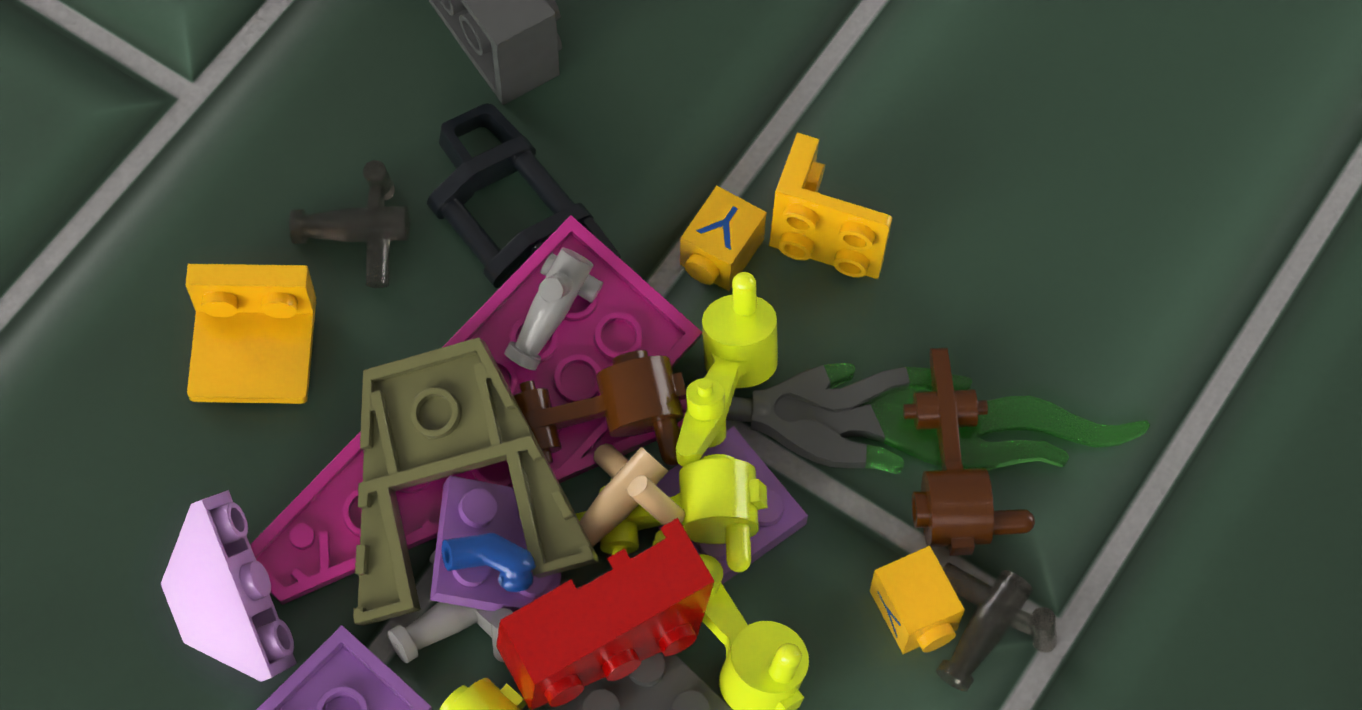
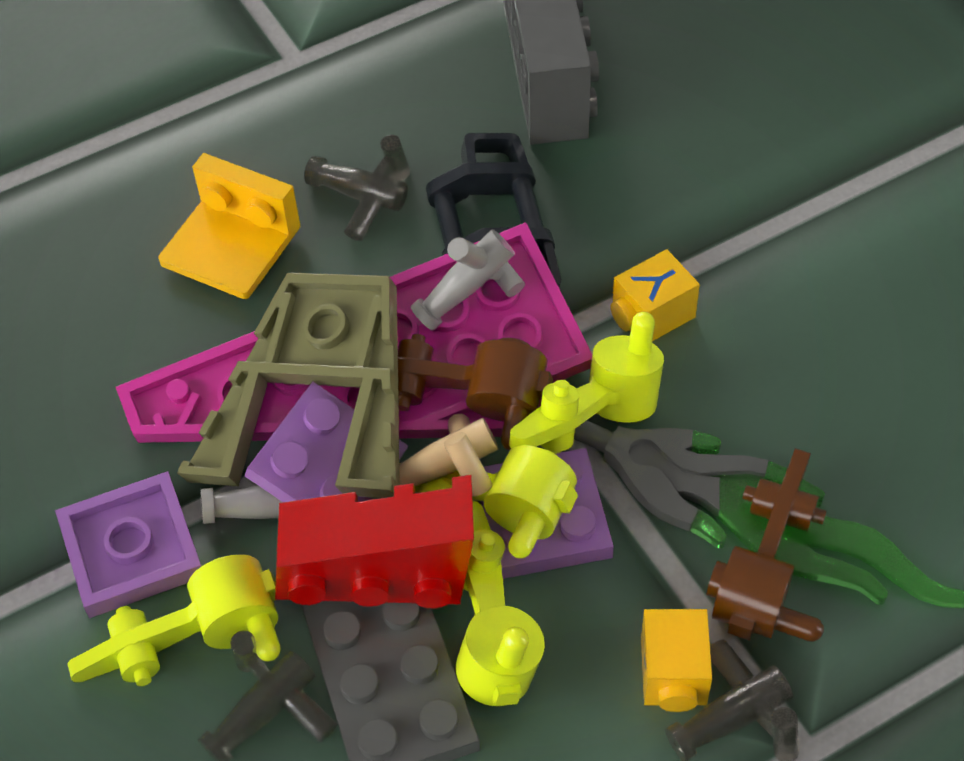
camera: 30 degrees right, 10 degrees down
slope [161,490,297,682] -> none
blue arm [442,533,536,592] -> none
yellow bracket [769,132,893,279] -> none

